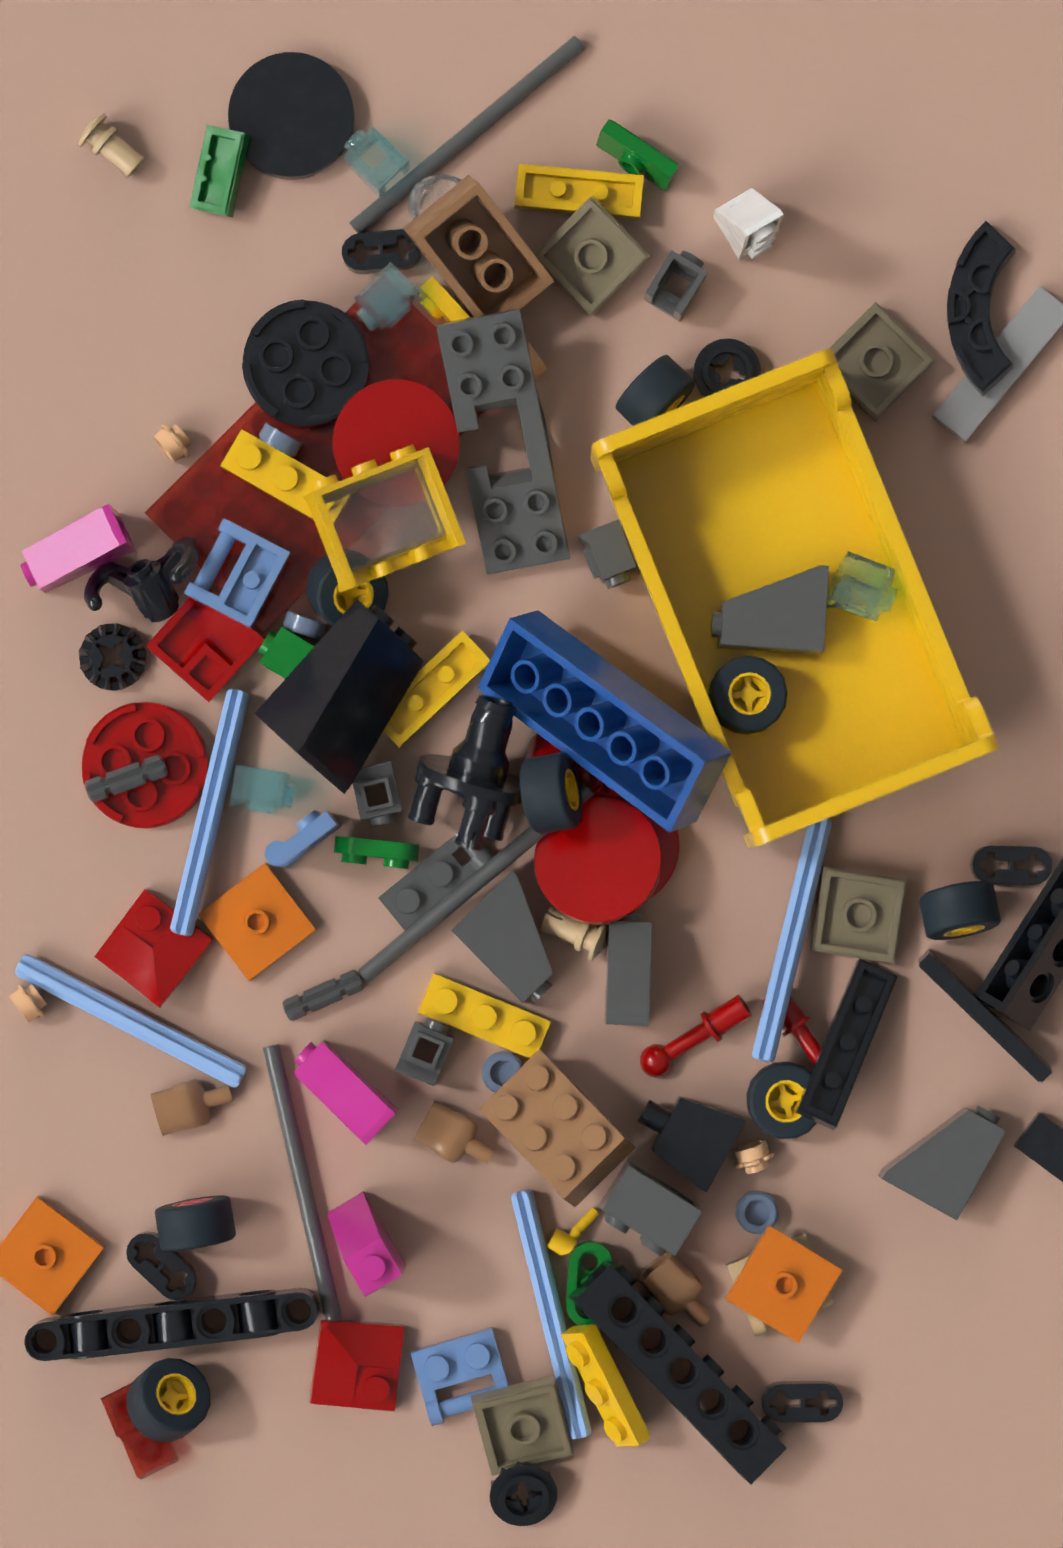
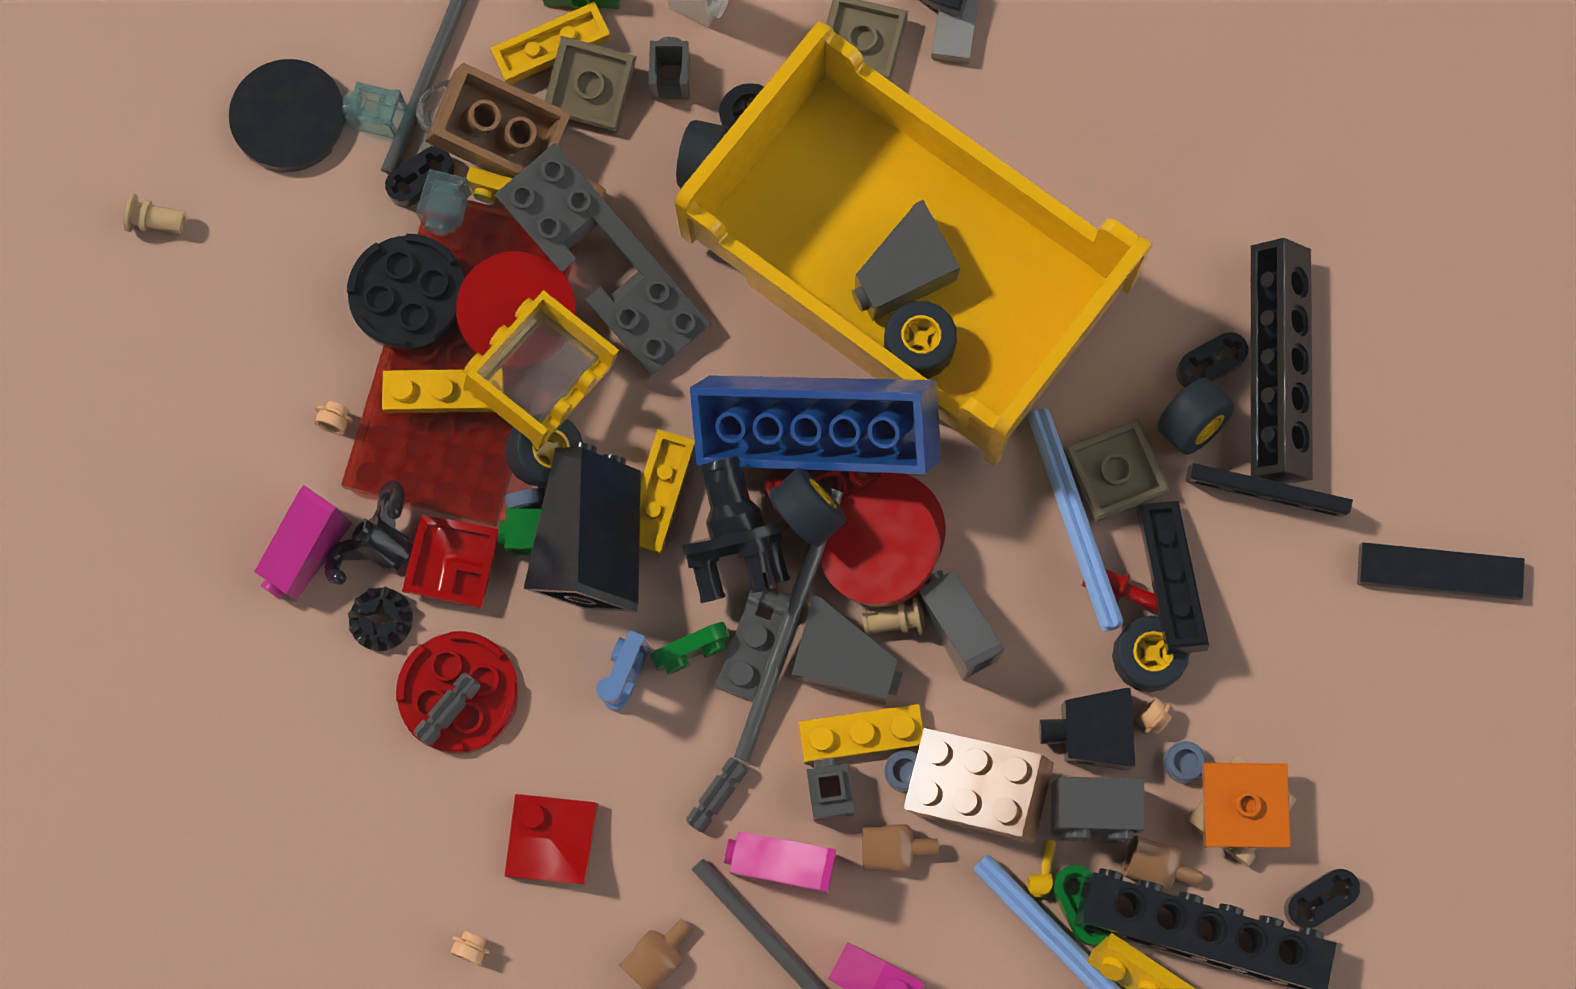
camera: 30 degrees left, 10 degrees down
light blue axle [15,954,246,1087] -> none
light blue axle [170,689,249,936] -> none
medium blue plate [184,518,291,629] -> none
green plate [189,125,250,218] -> none
orange plate [198,863,317,981] -> none
clear light blue window [229,765,295,814] -> none
sand blue tile [259,423,303,457] -> none
dark grey window [352,761,403,827] -> none
dark grey window [578,520,636,589] -> none
red pin [640,994,752,1078] -> none
clear light blue window [827,551,897,621] -> none
dark grey slope [878,1106,1006,1220] -> none

